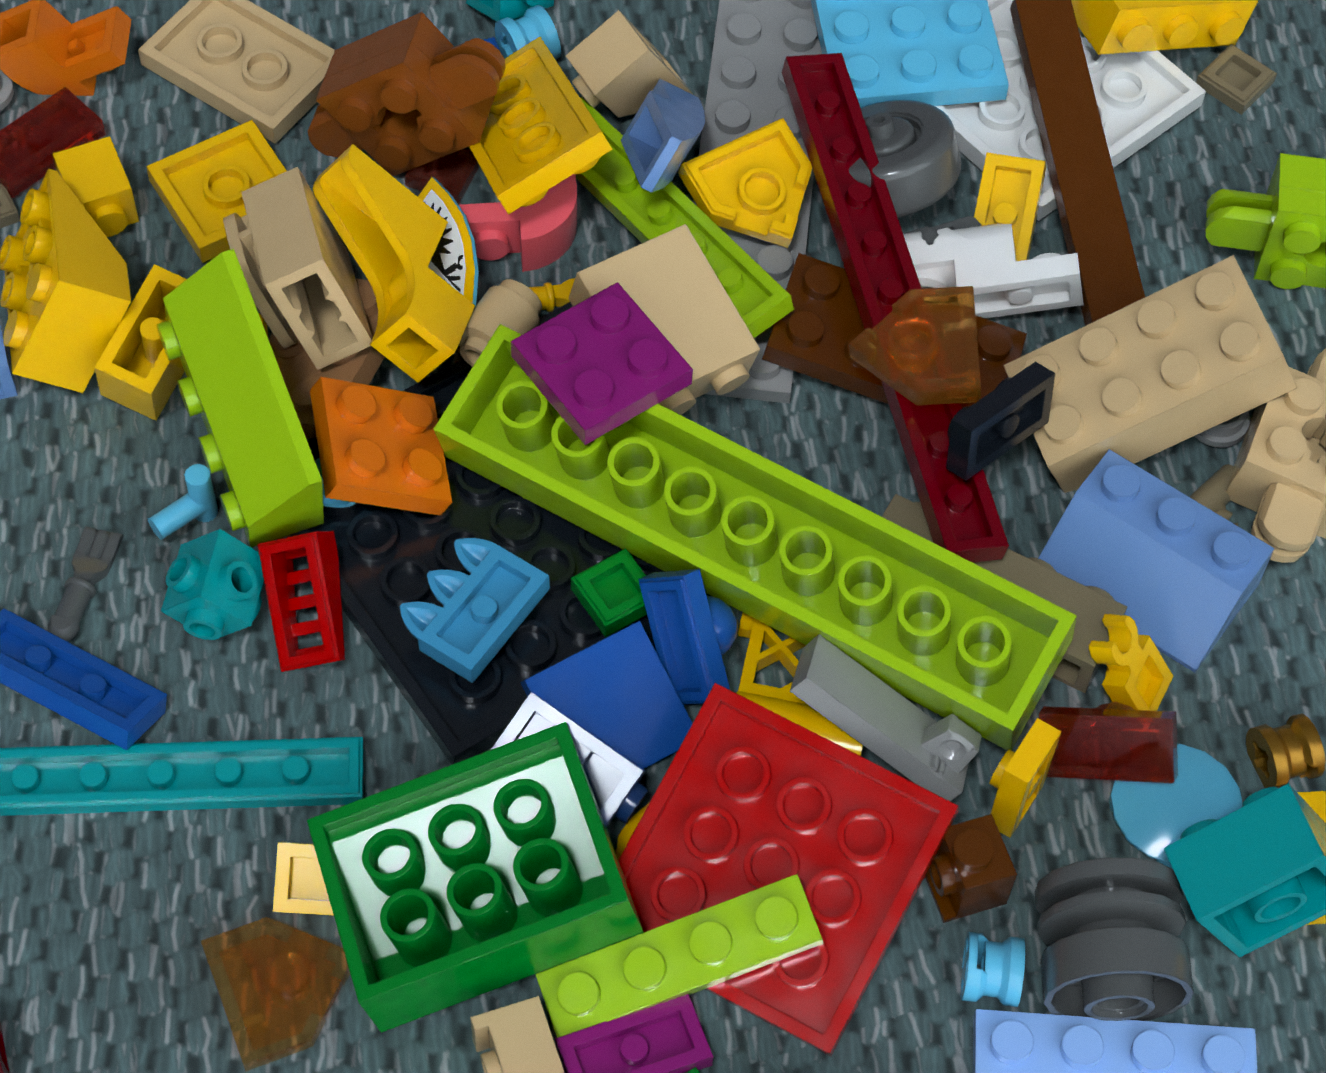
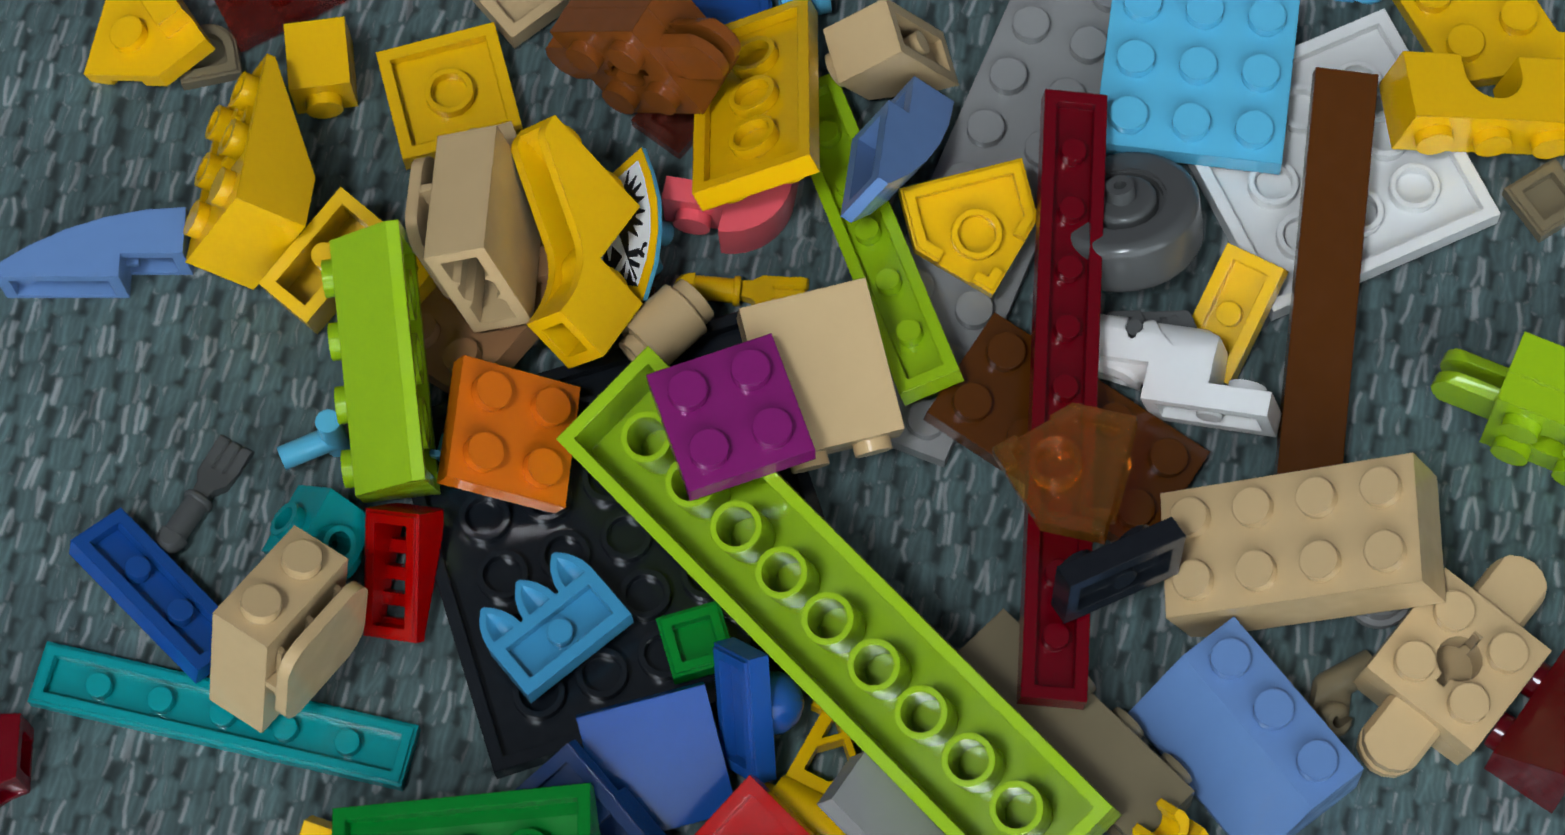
camera: 25 degrees right, 10 degrees up
none -> tan brick [209,525,368,733]

